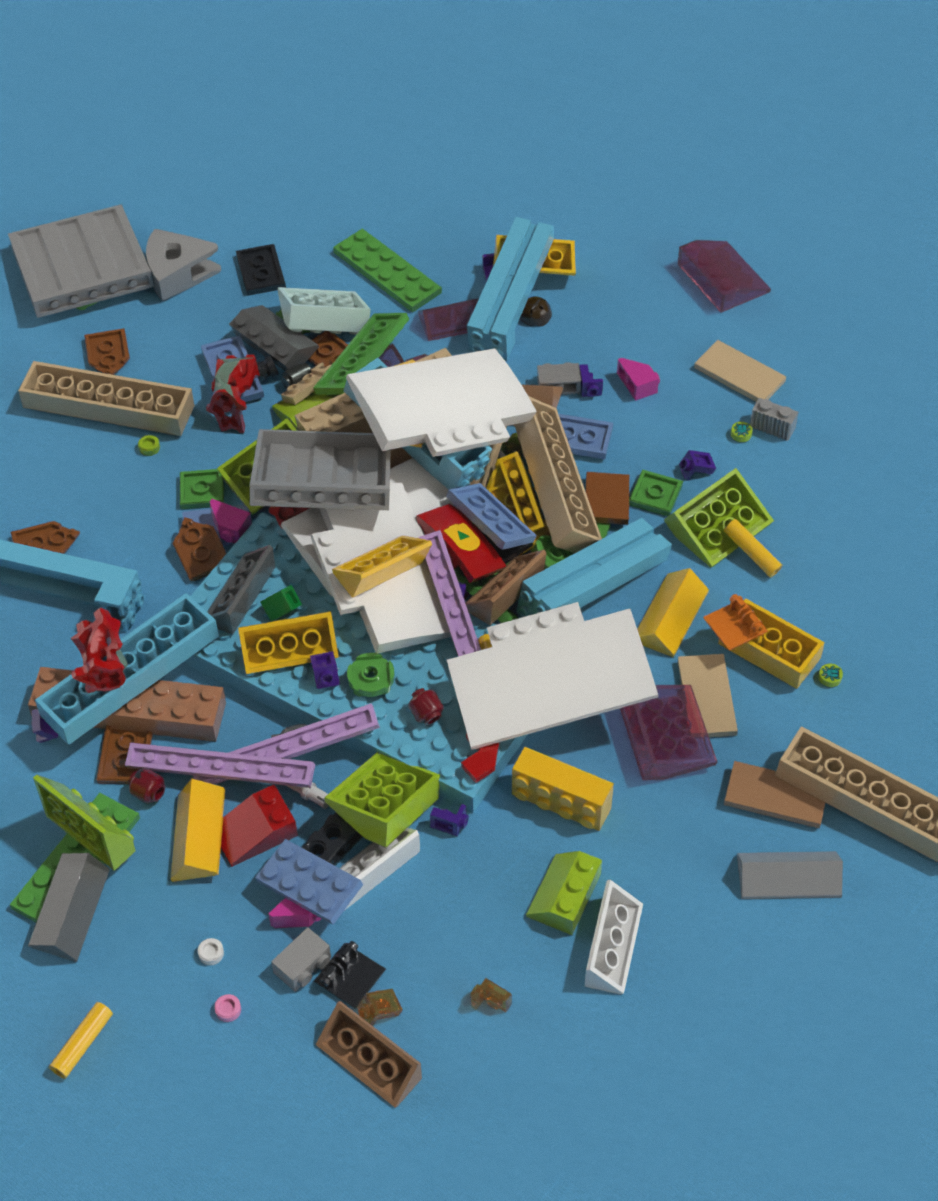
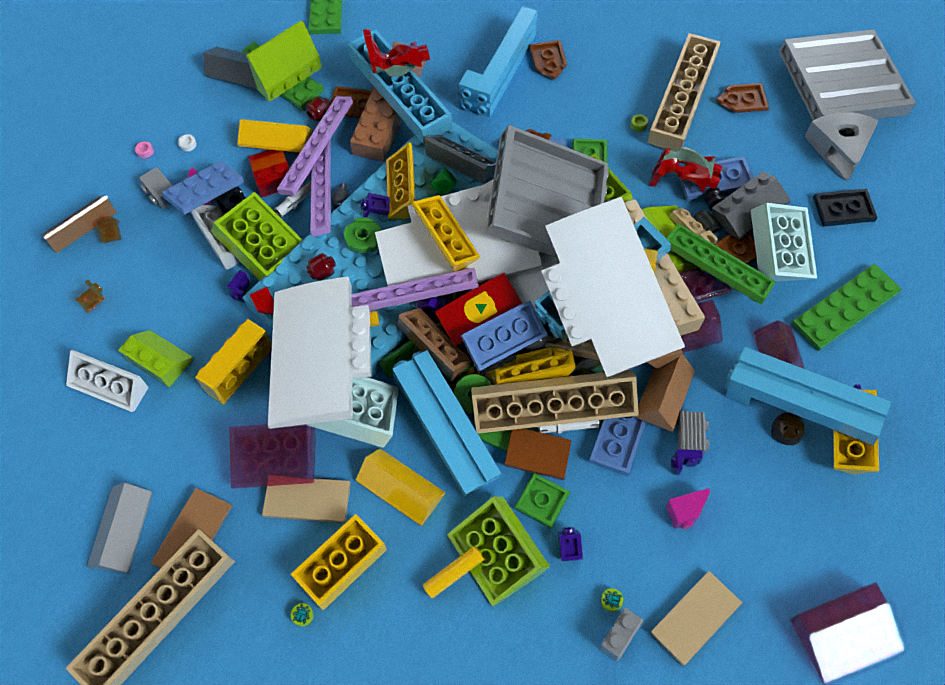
camera: 100 degrees right, 10 degrees up
yellow piece [49,1002,113,1079] -> none
black hinge [314,941,386,1009] -> none
orange hinge [703,594,768,651] -> none

